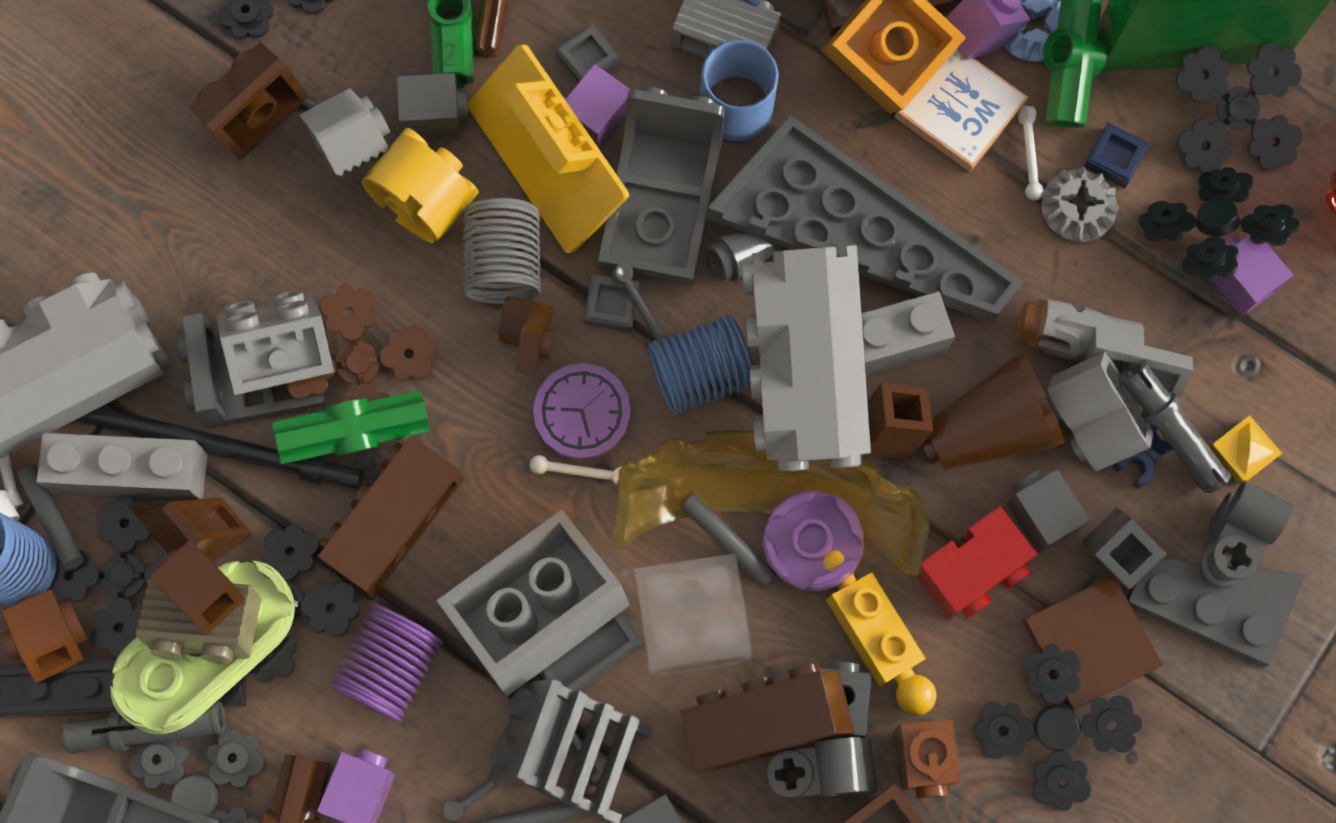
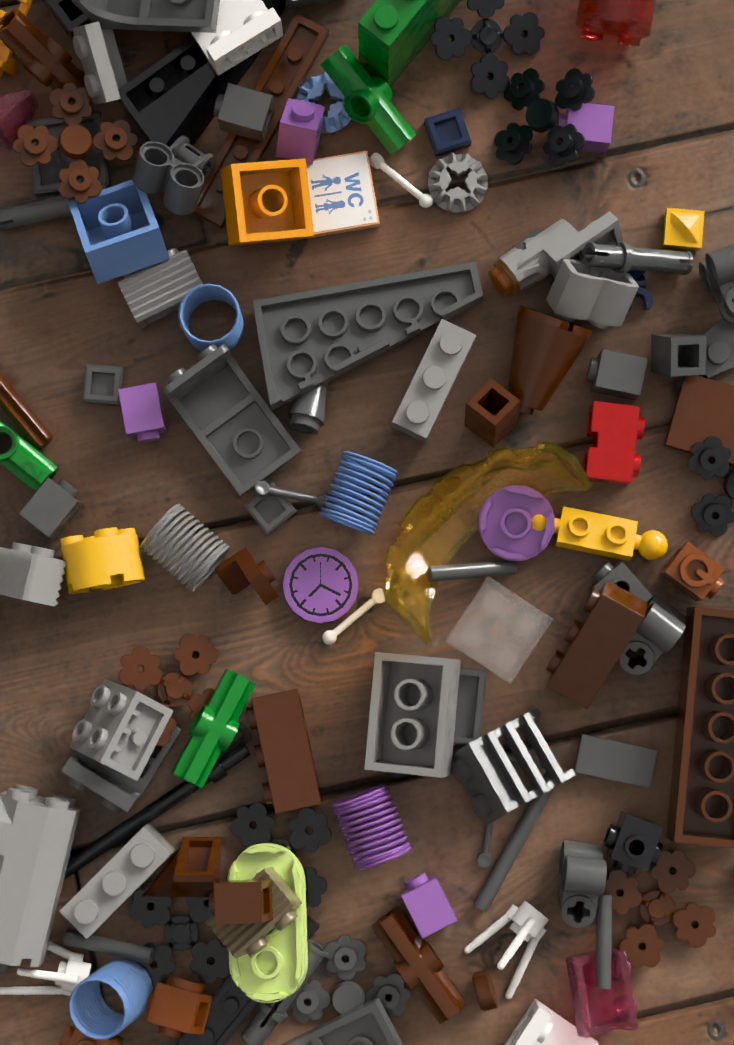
camera: 45 degrees left, 10 degrees up
yellow bracket [468,45,629,253] -> none
light grey brick [742,245,871,471] -> none

